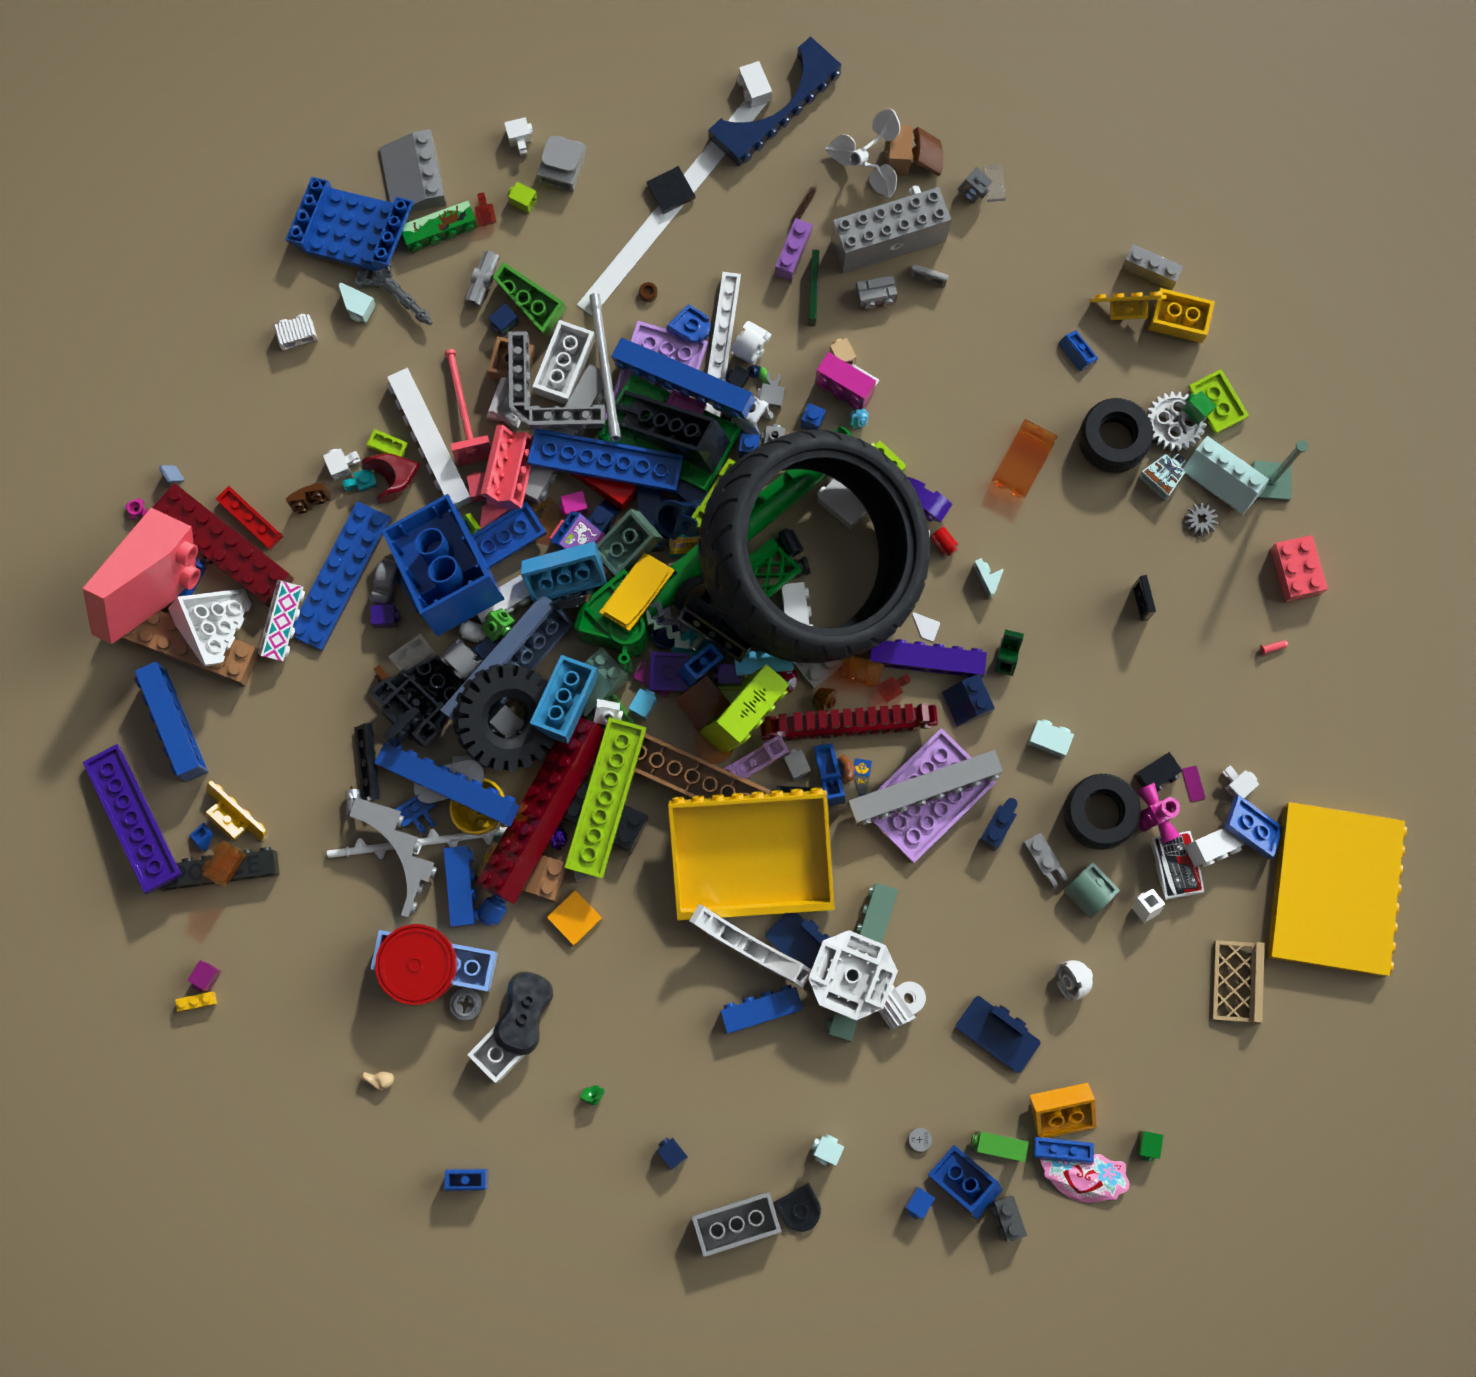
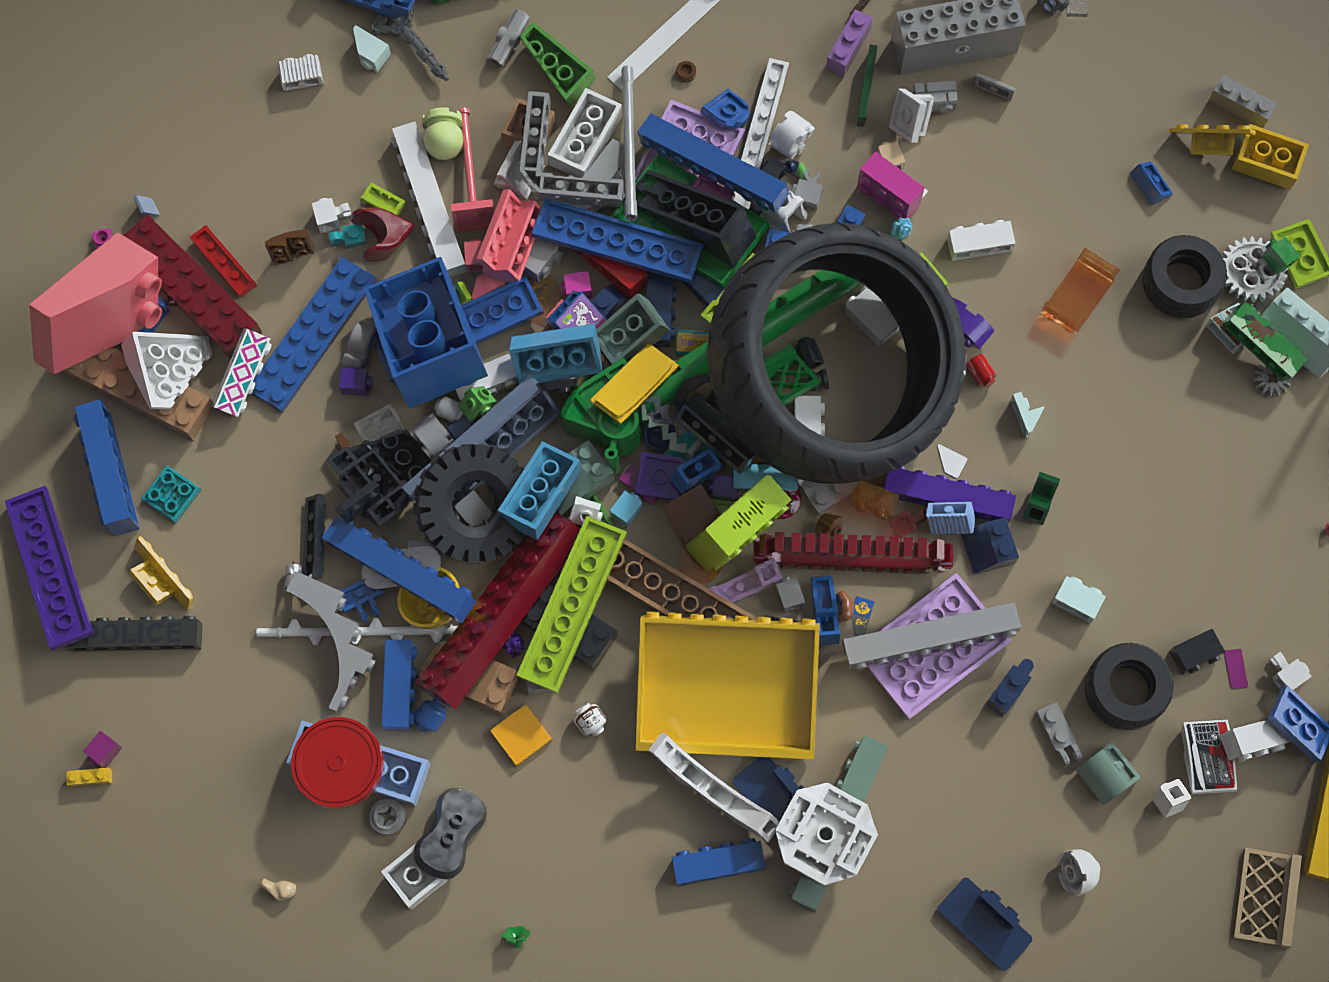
camera: 10 degrees right, 5 degrees down
blue slope [189,822,213,852] -> none
clear orange brick [202,840,246,888] -> none
dark blue brick [488,304,519,337] -> none
dark blue container [654,500,698,540] -> none
white piece [878,982,926,1030] -> none
black tile [1132,575,1156,621] -> none
dark pink brick [1137,783,1180,844] -> none
none -> teal tile [141,465,202,524]
none -> yellowish green tile [422,107,464,160]
none -> white head [574,702,606,737]
none -> white bracket [889,89,935,143]
none -> light blue brick [926,502,975,535]
none -> white brick [947,220,1016,261]
none -> green brick [1221,302,1307,381]

